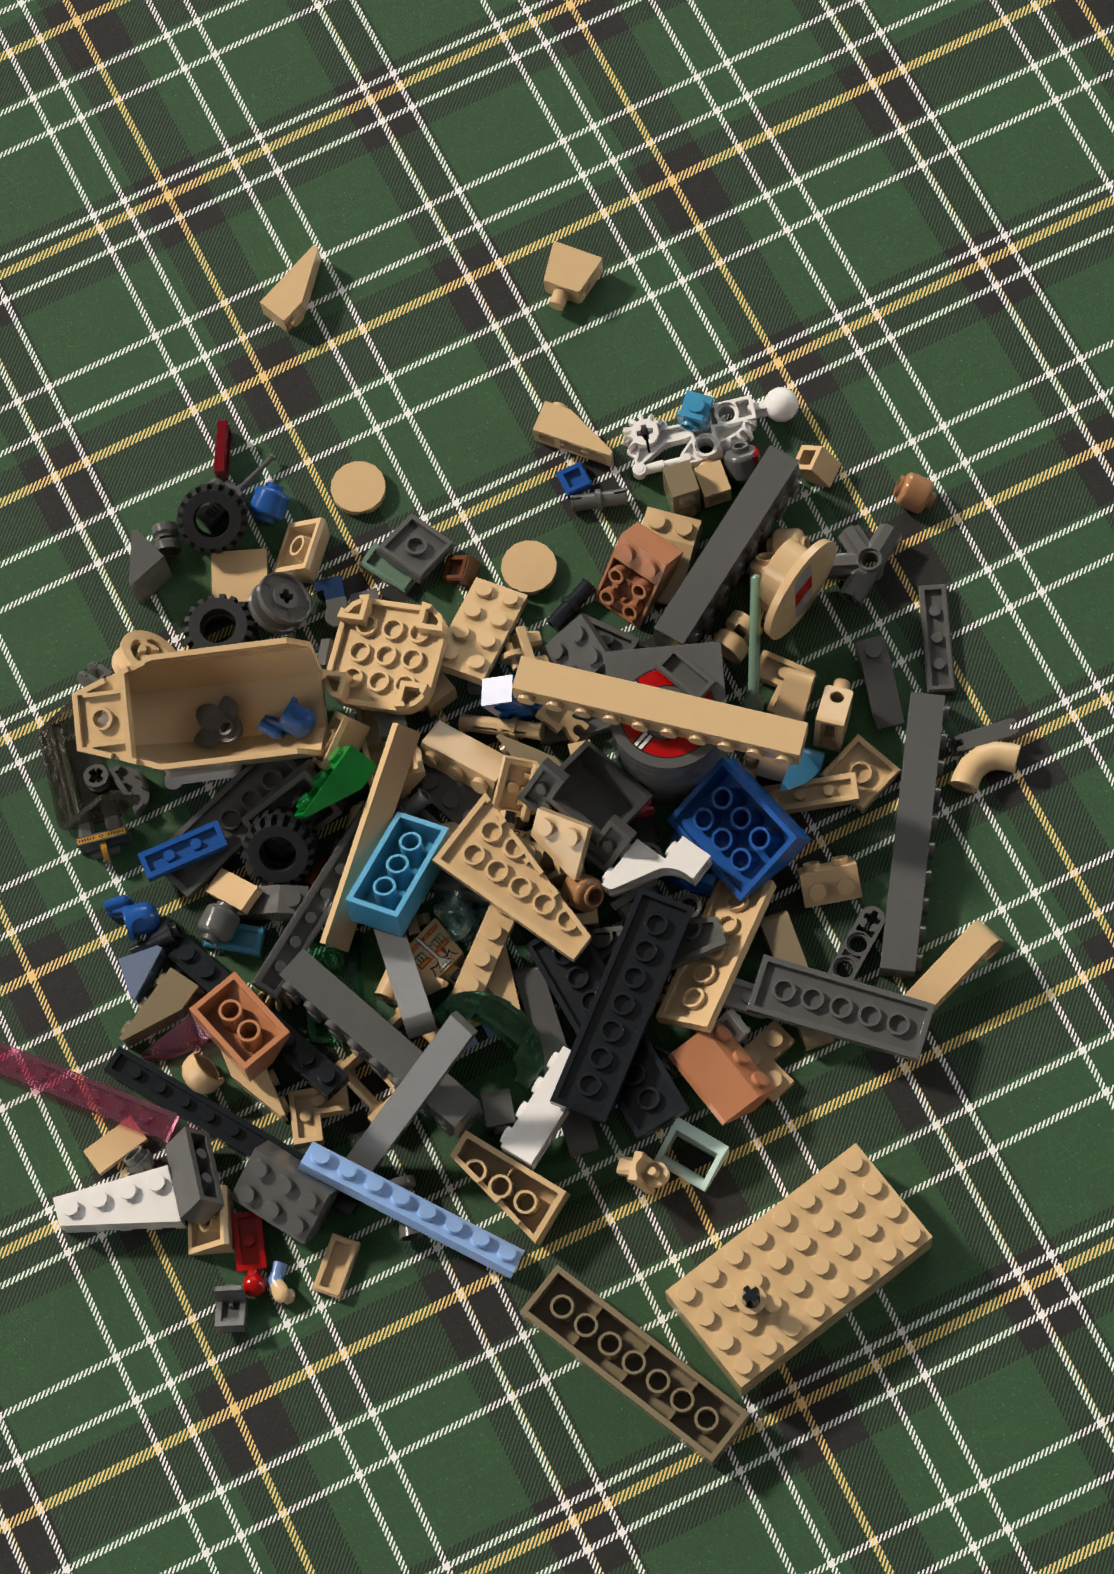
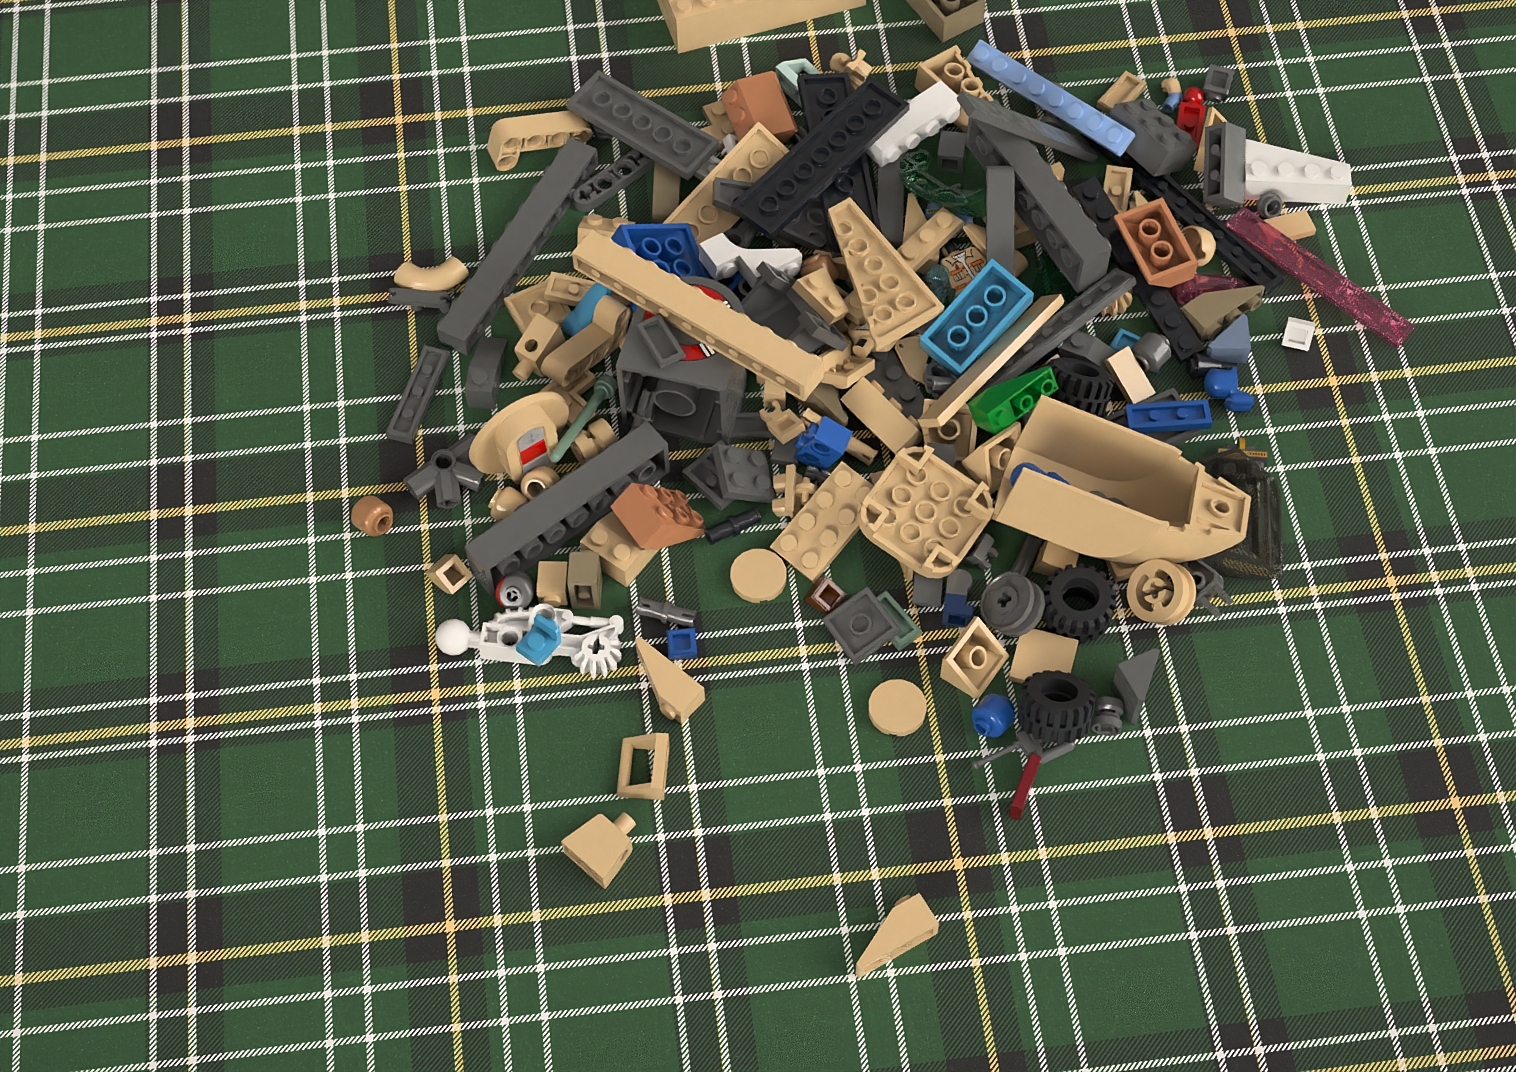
camera: 170 degrees left, 10 degrees down
none -> tan tile [616,733,670,800]
none -> white tile [1282,317,1315,351]

